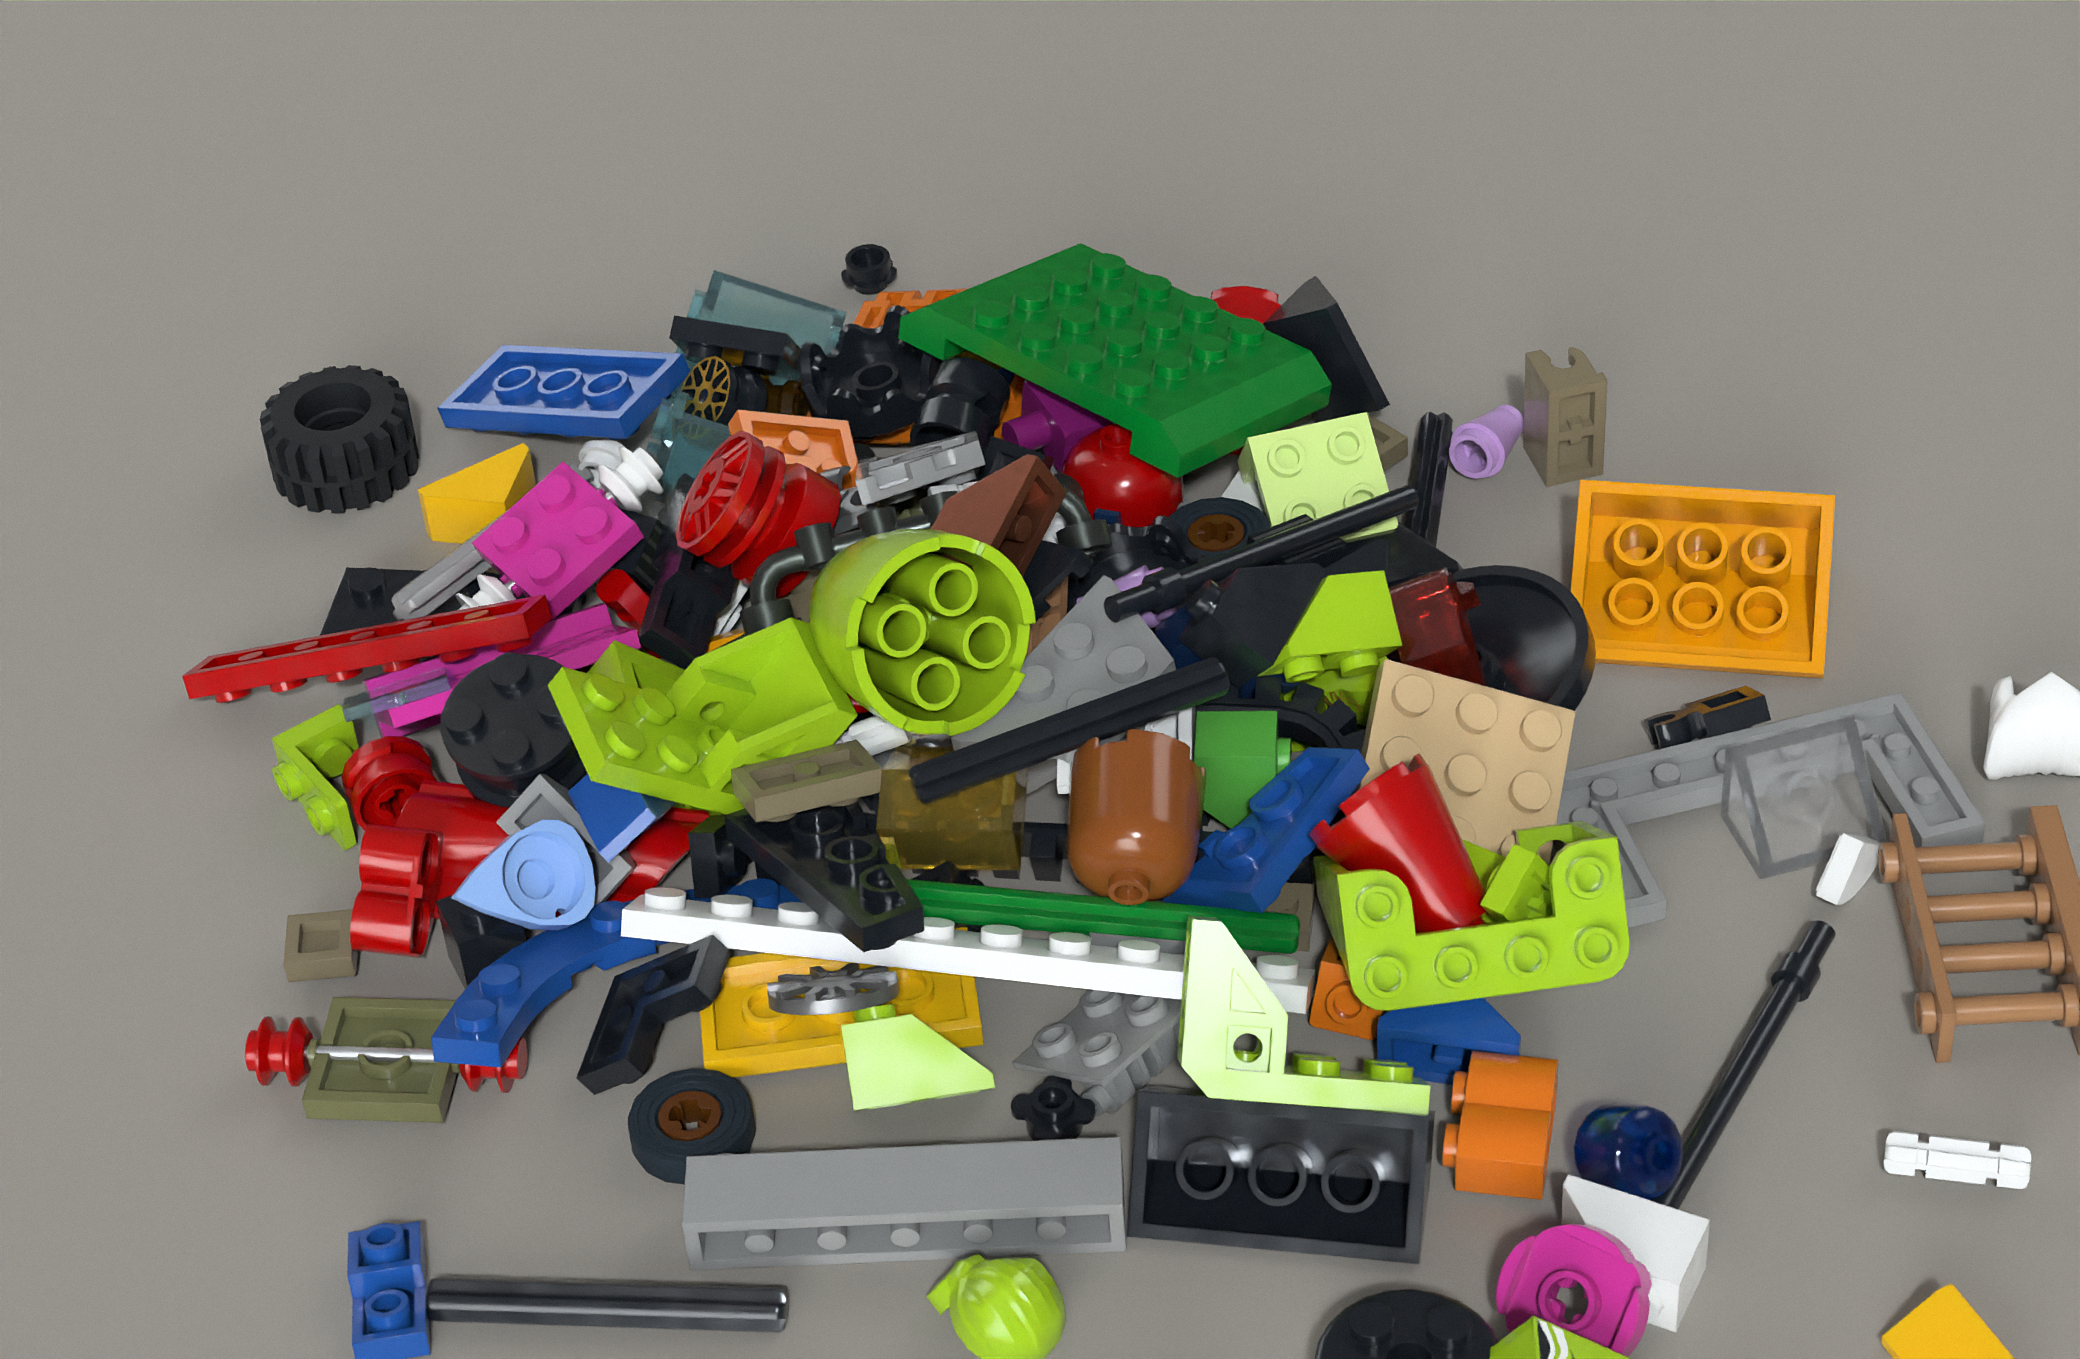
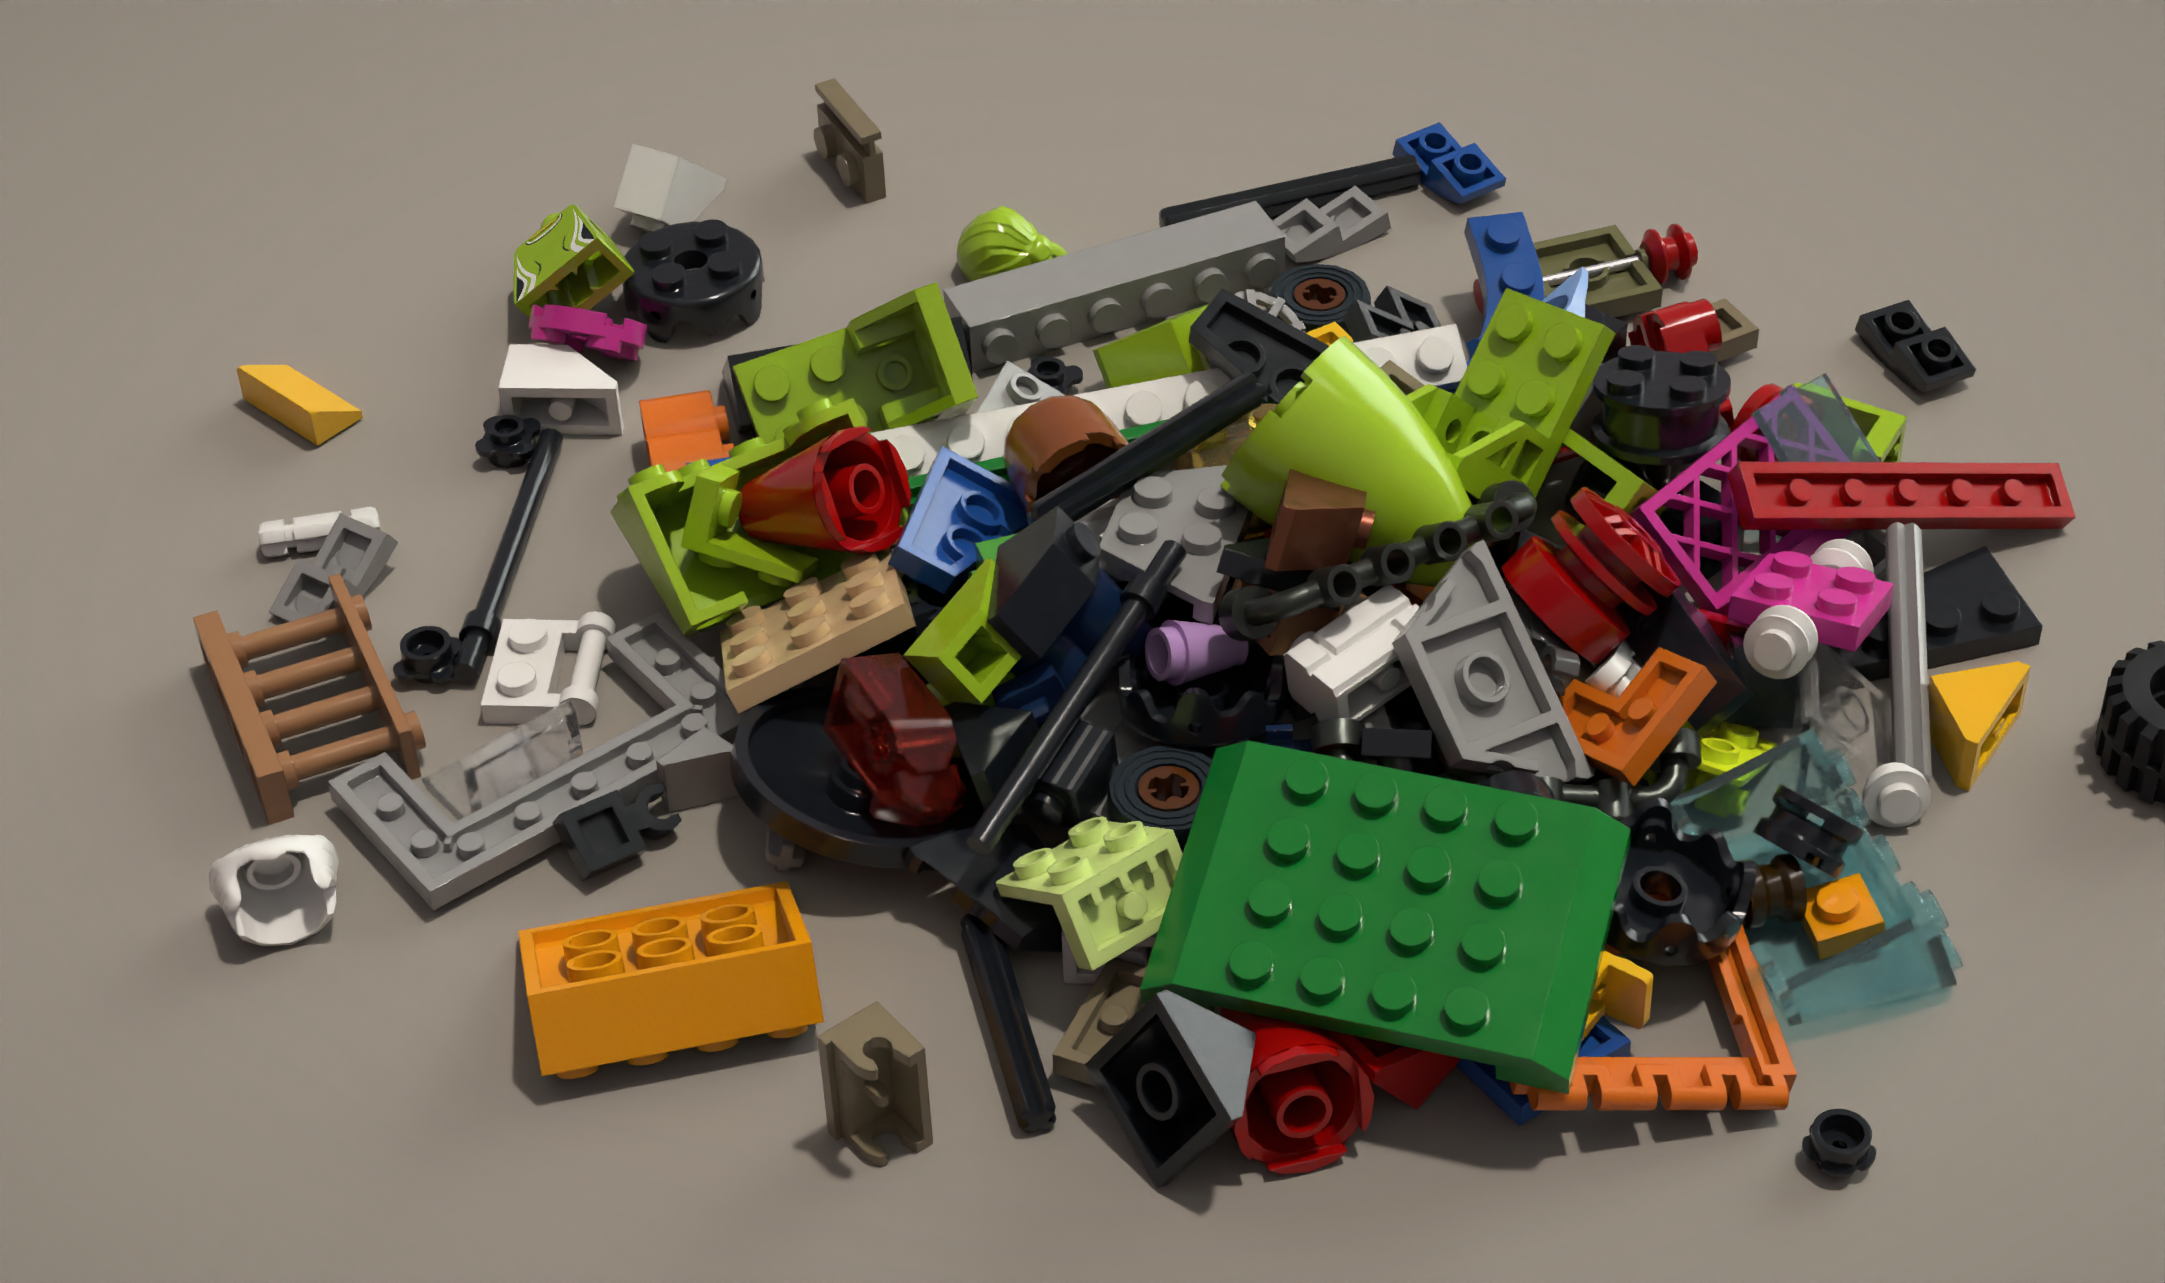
camera: 155 degrees right, 0 degrees up
blue plate [437,345,690,441] -> none
black wing [669,315,802,380] -> none
lavender cone [1449,405,1524,479] -> none
clear blue head [1574,1102,1683,1200] -> none
white tile [1816,833,1880,905] -> none
none -> light grey slope [269,513,399,622]
none -> black plate [393,626,462,684]
none -> black plate [475,415,541,469]
none -> white plate [481,611,616,726]
none -> light grey slope [656,726,739,813]
none -> light grey slope [1272,186,1391,263]
none -> black slope [1855,300,1976,393]

